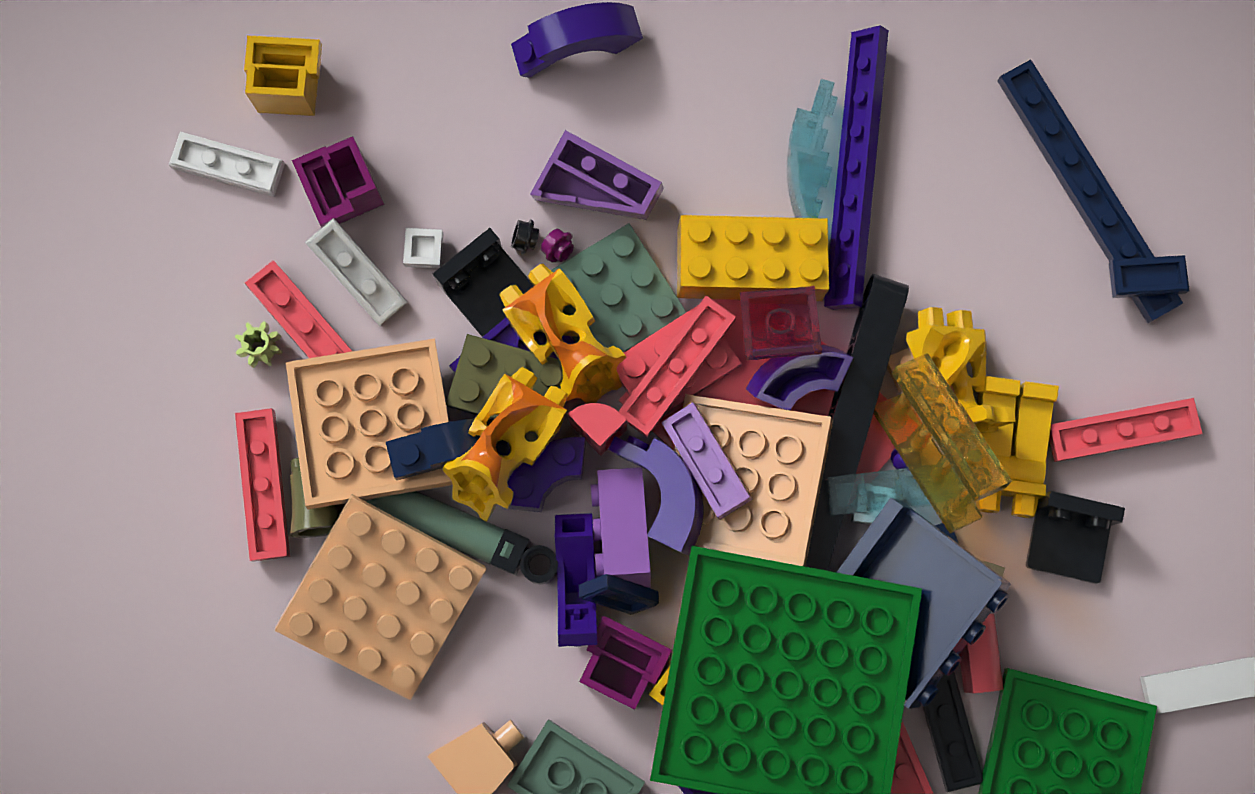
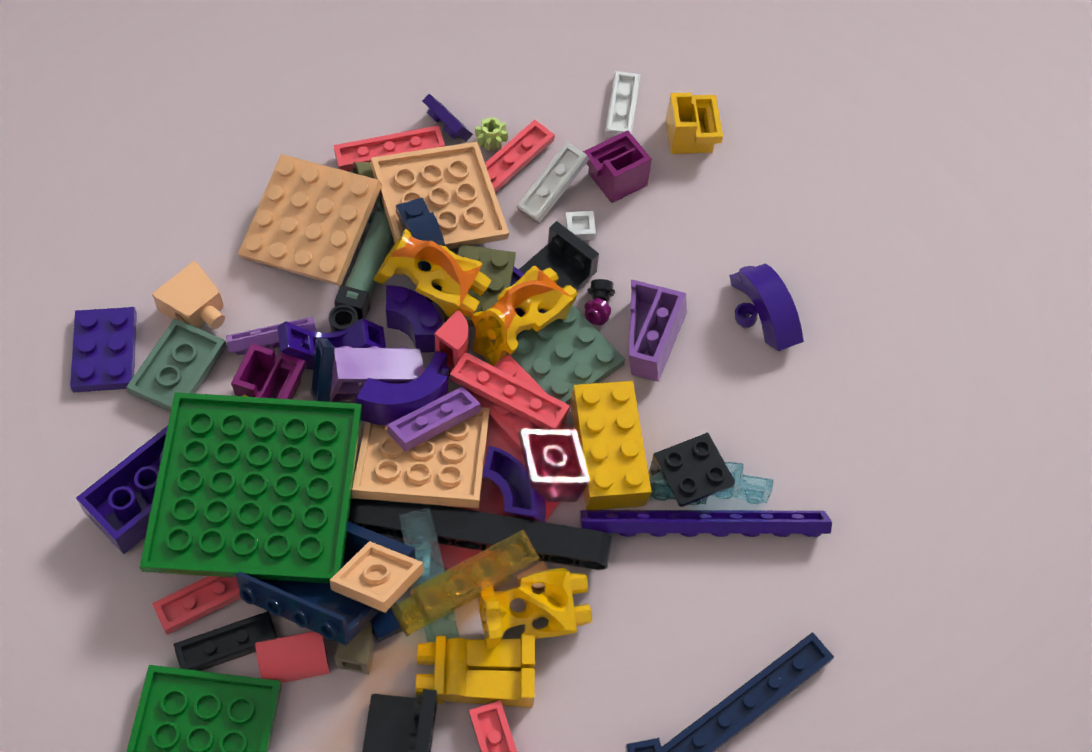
camera: 80 degrees right, 20 degrees down
none -> medium lavender plate [226,316,317,355]
none -> light nougat plate [330,541,424,612]
none -> dark purple plate [422,94,473,142]
none -> black bracket [650,432,735,507]
none -> dark purple hinge [735,303,758,328]

